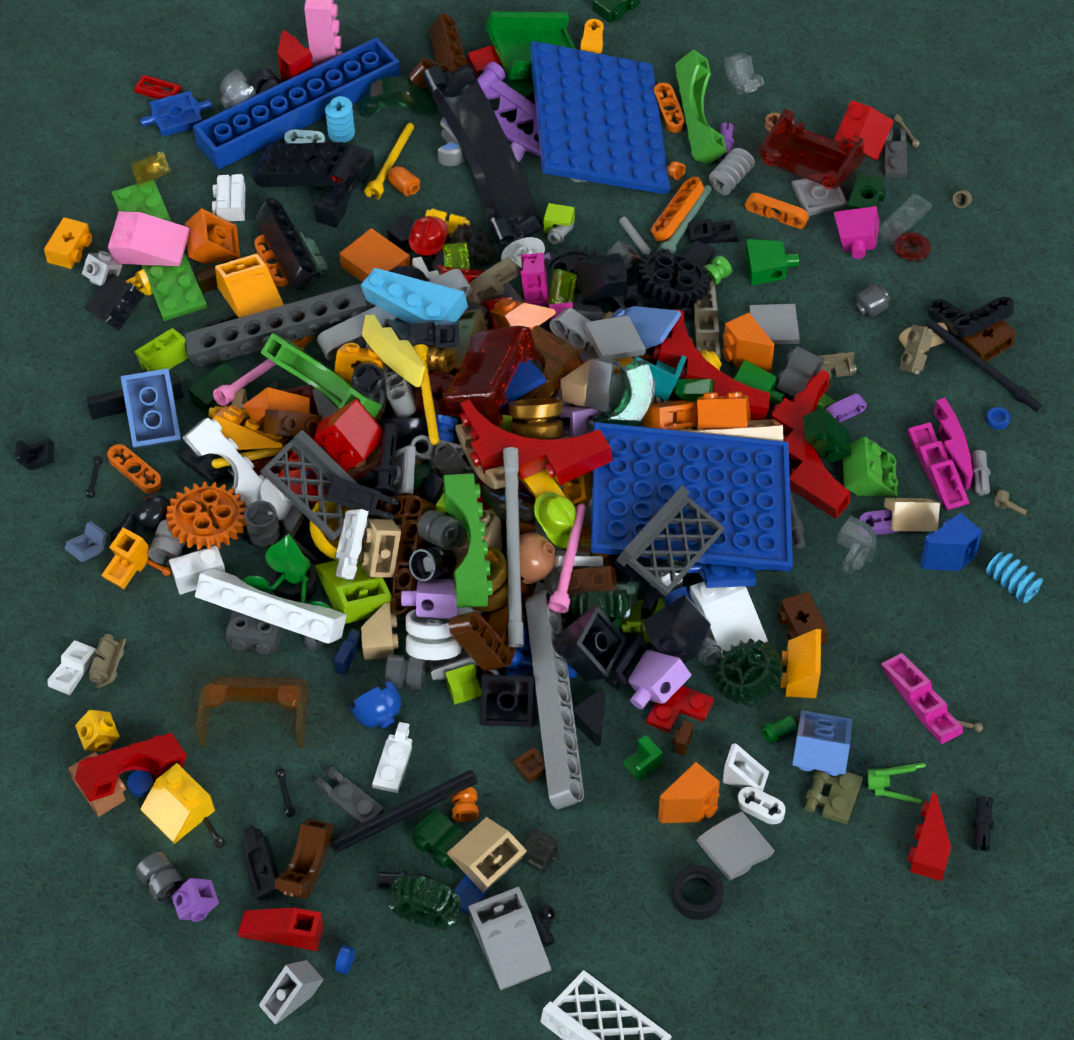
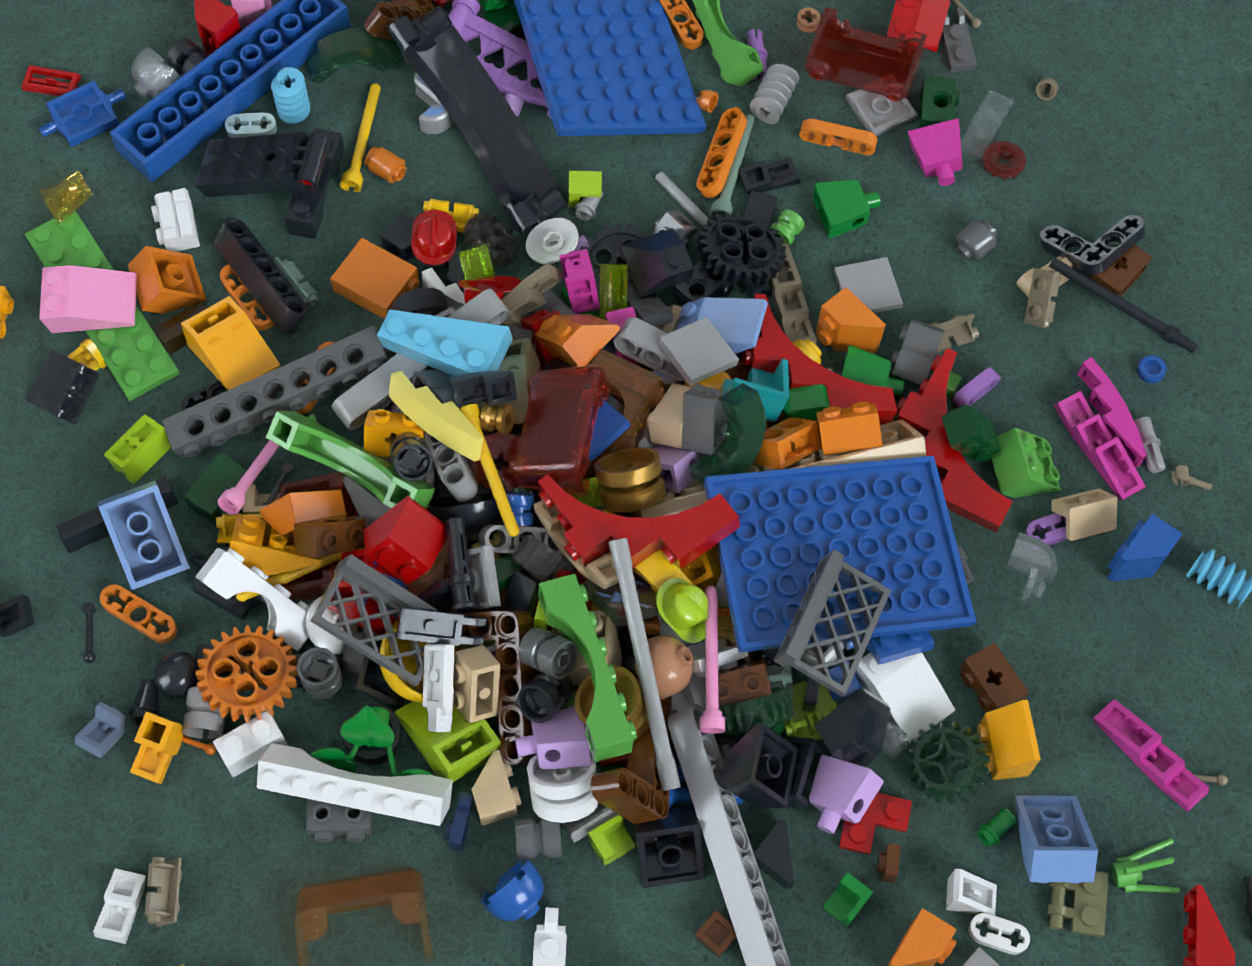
camera: 15 degrees left, 10 degrees up
light grey brick [82,251,122,286] -> none

